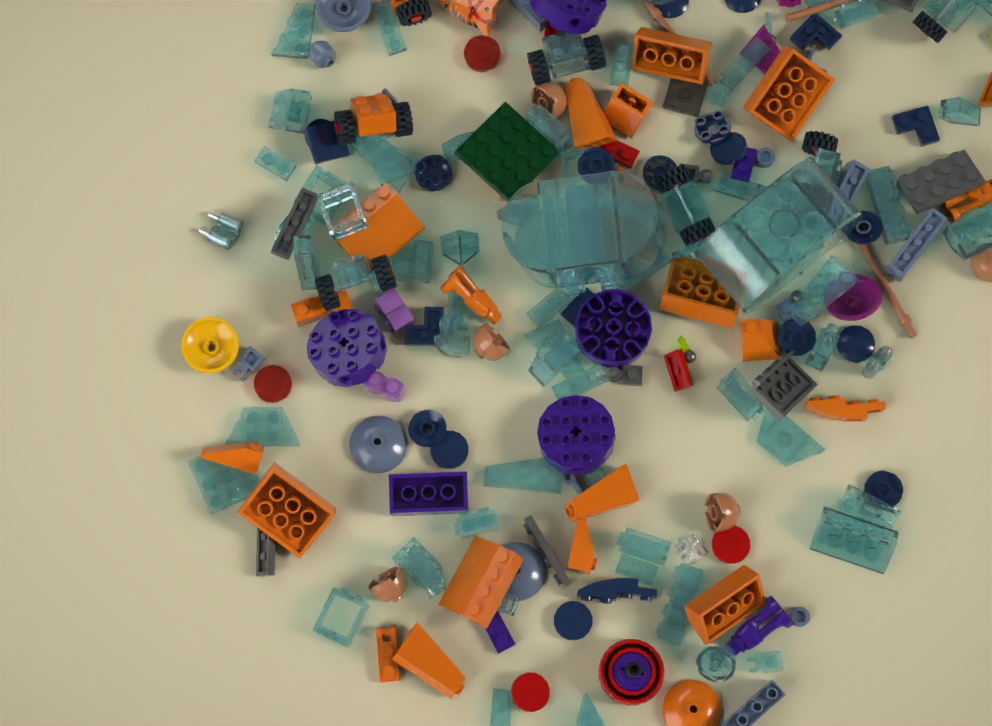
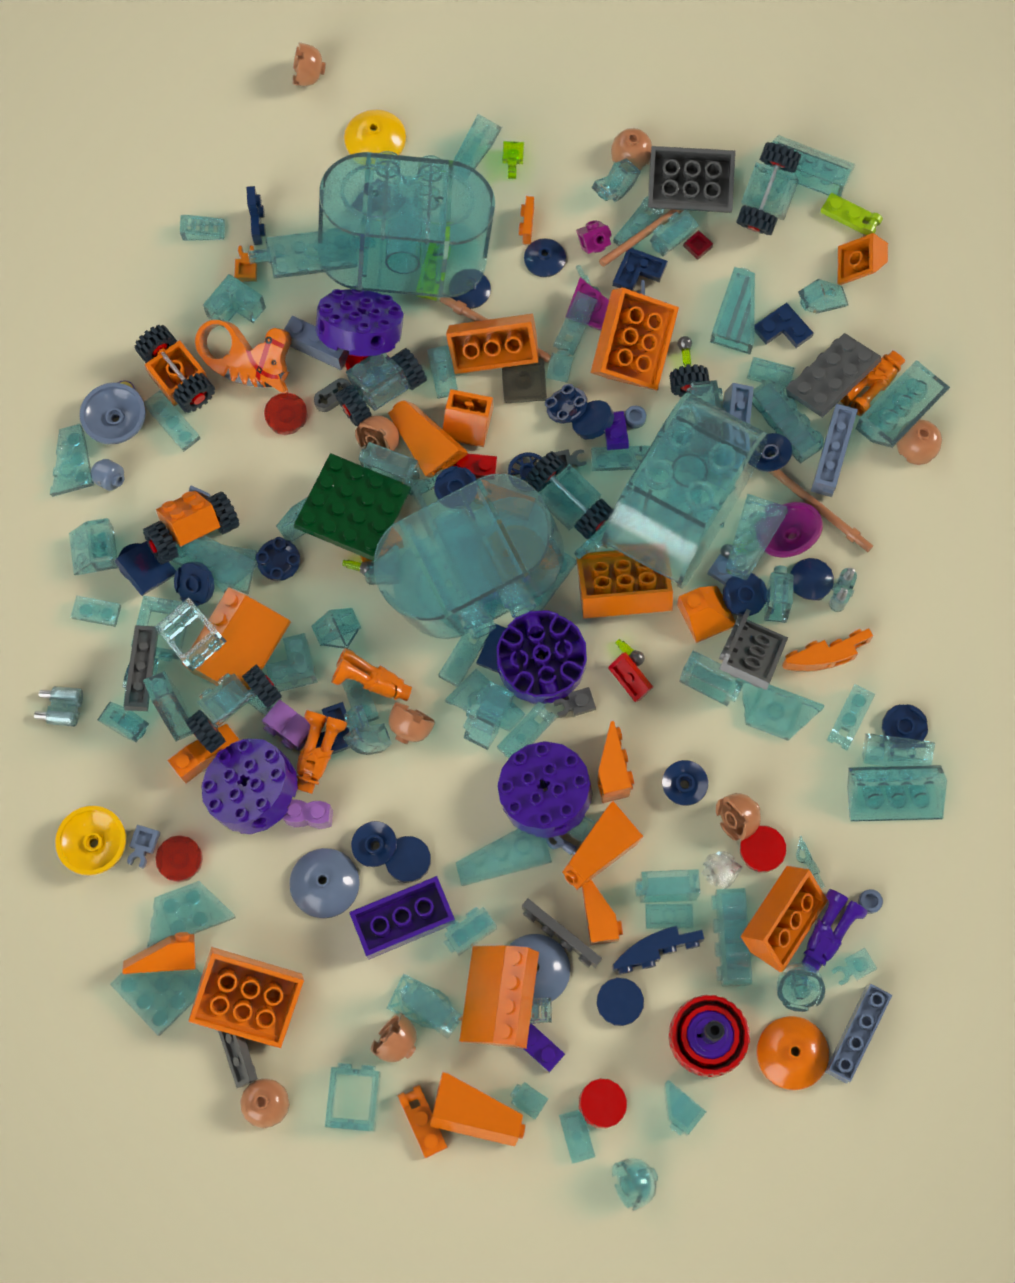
camera: 20 degrees left, 5 degrees down
none -> clear light blue slope [97,701,149,743]
none -> dark blue tile [174,561,215,606]
none -> nougat cylinder [240,1078,290,1128]
none -> orange piece [296,710,347,794]
none -> dark grey beam [314,379,350,412]
none -> piece [342,560,375,577]
none -> clear light blue bracket [510,1082,548,1120]
none -> orange slope [597,721,634,803]
none -> dark blue dish [662,760,708,806]
none -> piece [677,336,692,367]
none -> dark red tile [683,230,713,260]
none -> clear light blue slope [710,267,755,355]
none -> clear light blue plate [747,357,795,389]
none -> clear light blue hand [796,835,825,889]
none -> clear light blue plate [827,684,875,750]

